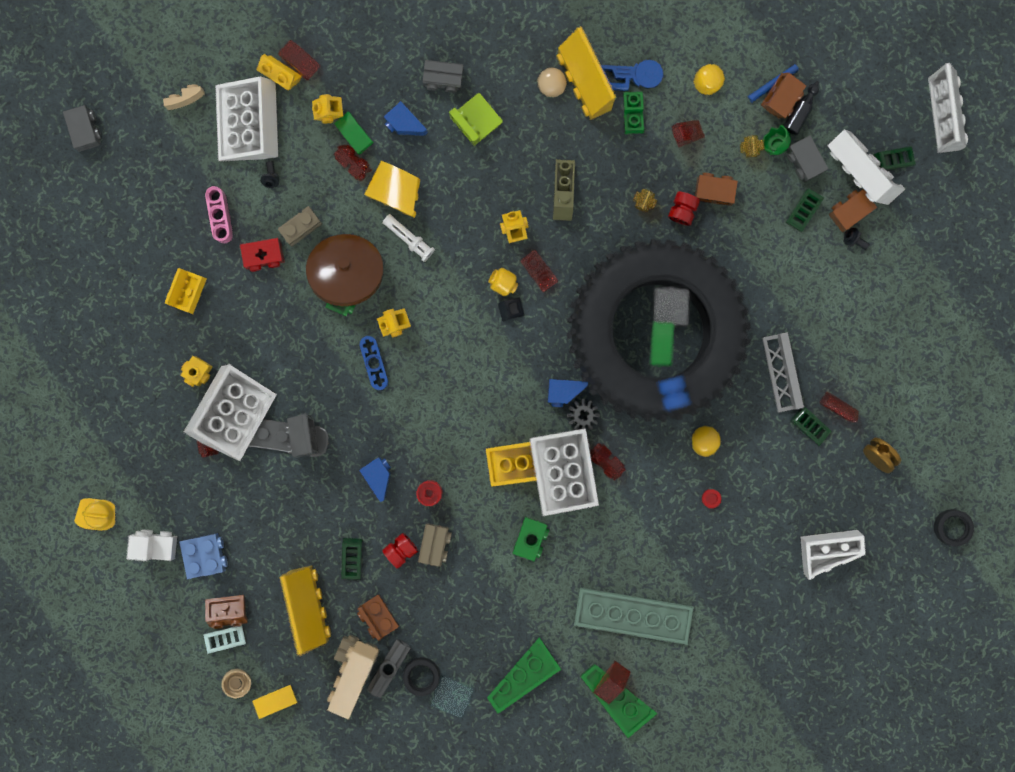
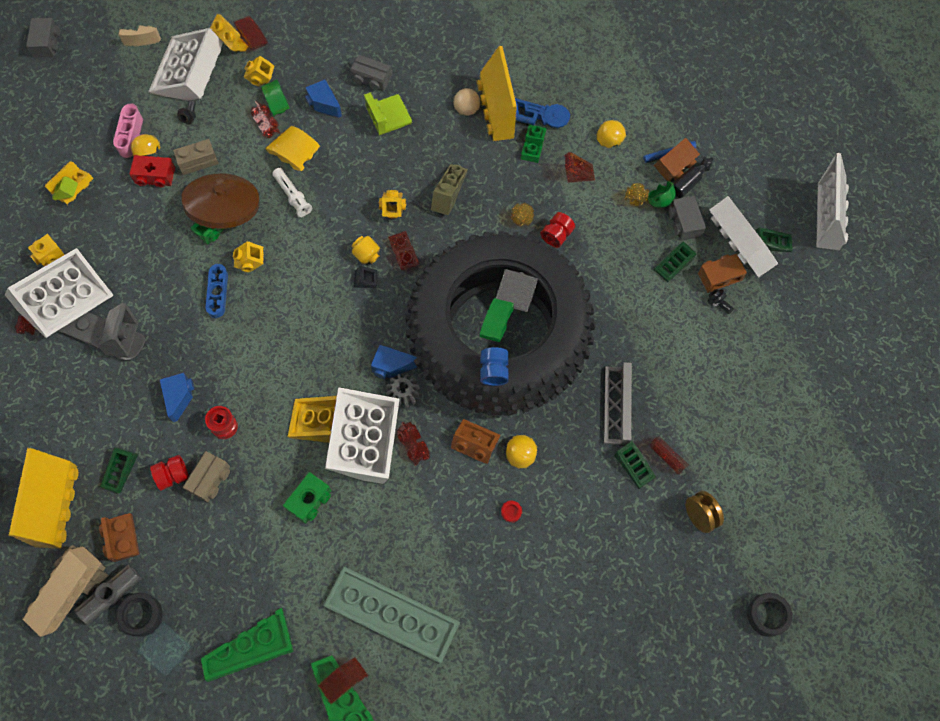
camera: 15 degrees right, 20 degrees down
dark orange brick [695,173,738,206] -> none
white wedge [801,530,865,580] -> none
none -> lime slope [52,176,78,200]
none -> yellow hair [131,134,160,156]
none -> dark orange bracket [451,419,500,464]

